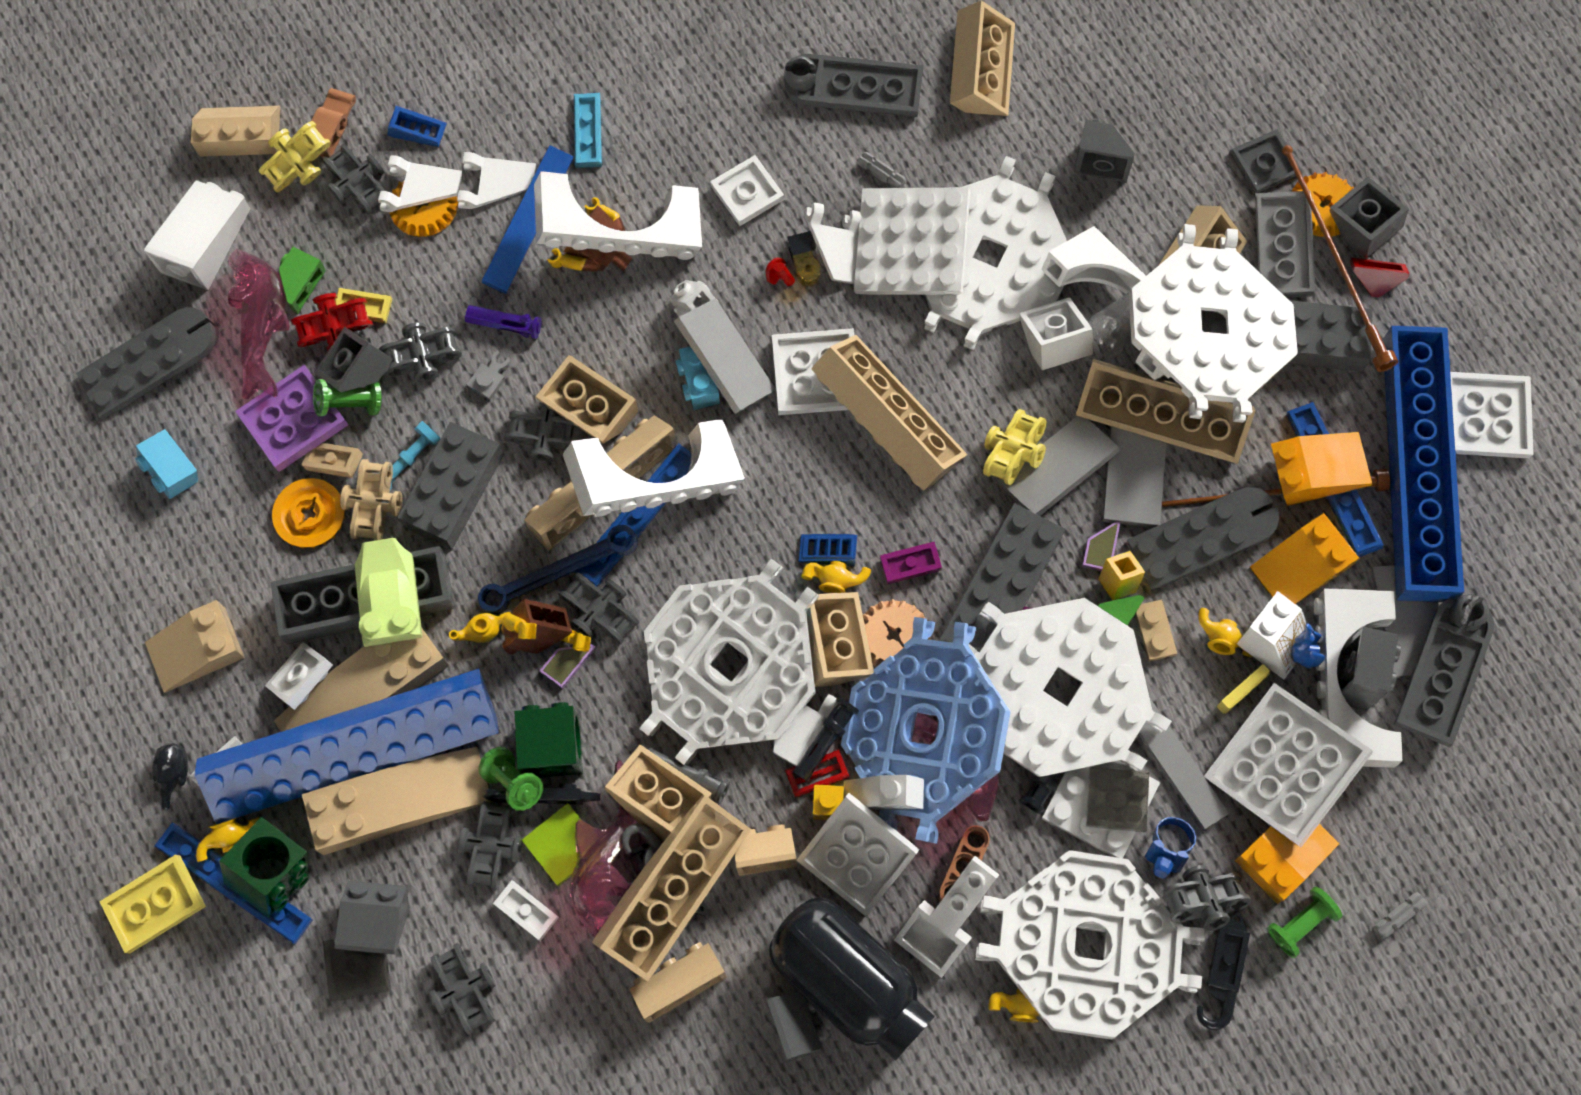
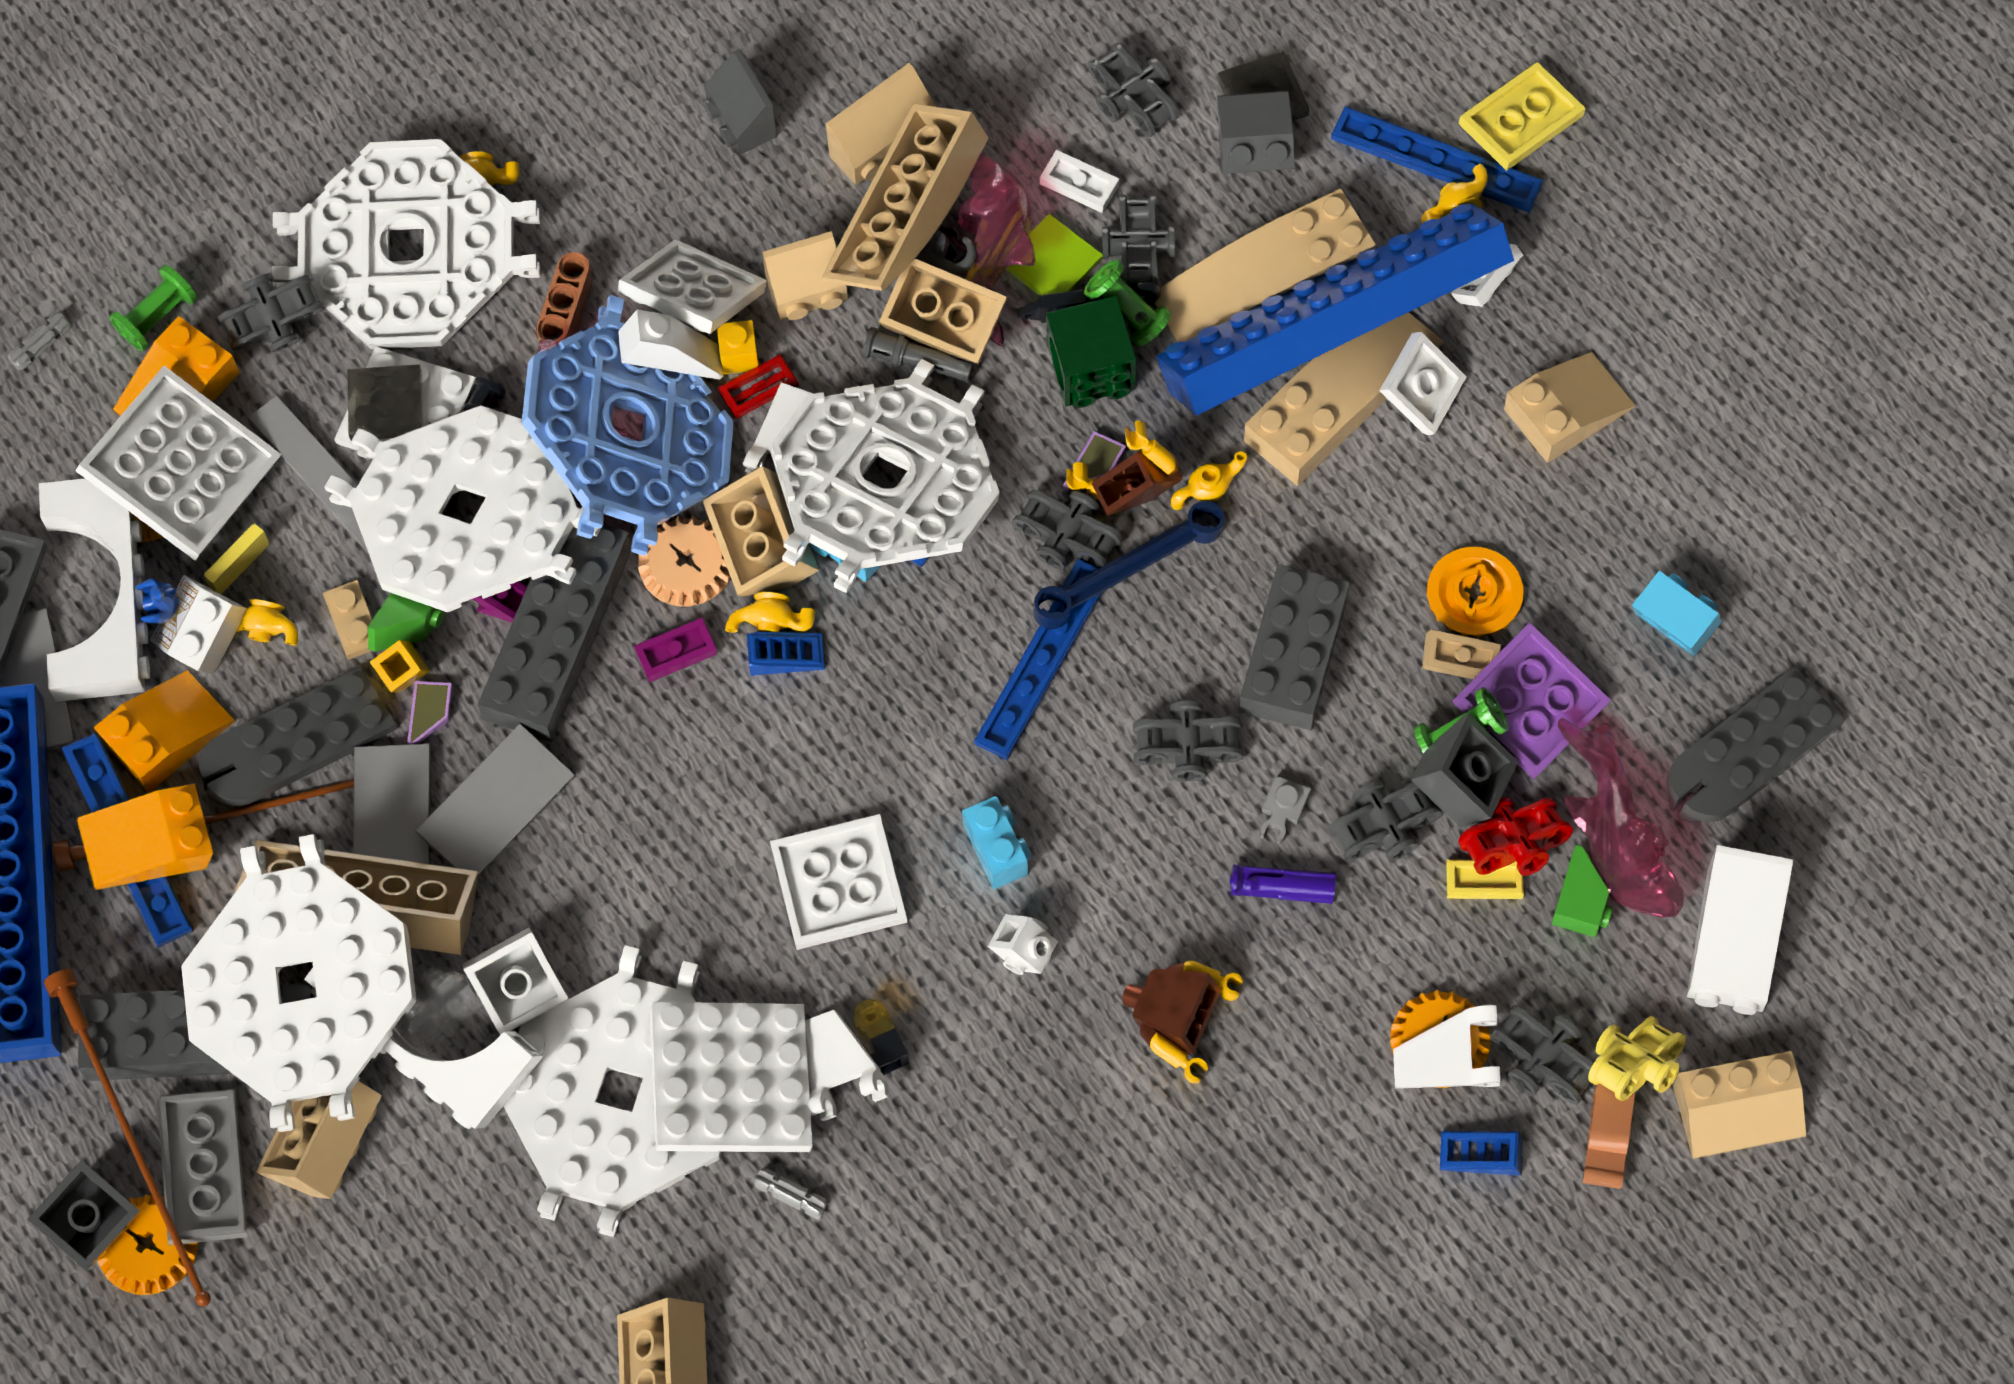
camera: 170 degrees right, 5 degrees down
black piece [152,743,188,810] -> none
dark green brick [219,817,310,918] -> none
dark grey brick [271,546,455,645] -> none
tan axle [340,459,403,541] -> none
yellowish green slope [355,538,423,647] -> none
medium azure piece [390,421,441,490] -> none
white flag [457,152,536,209] -> none
blue tile [482,145,574,294] -> none
tan slope [524,415,677,551] -> none
white arch [534,172,702,260] -> none
tan slope [535,355,638,444] -> none
white arch [563,419,744,517] -> none
medium azure tile [574,93,602,168] -> none
light grey tile [674,298,776,414] -> none
white plate [710,155,784,227] -> none
red plate [765,257,795,286] -> none
black piece [769,897,935,1061] -> none
dark grey plate [784,54,924,117] -> none
black pin [793,697,859,782] -> none
tan slope [811,335,967,491] -> none
white plate [894,856,999,978] -> none
light yellow axle [983,409,1047,485] -> none
dark grey slope [1074,120,1135,182] -> none
blue piece [1145,817,1196,879] -> none
black plate [1197,911,1250,1030] -> none
dark grey tile [1229,129,1303,196] -> none
dark grey brick [1337,627,1401,710] -> none
slope [1350,257,1410,297] -> none

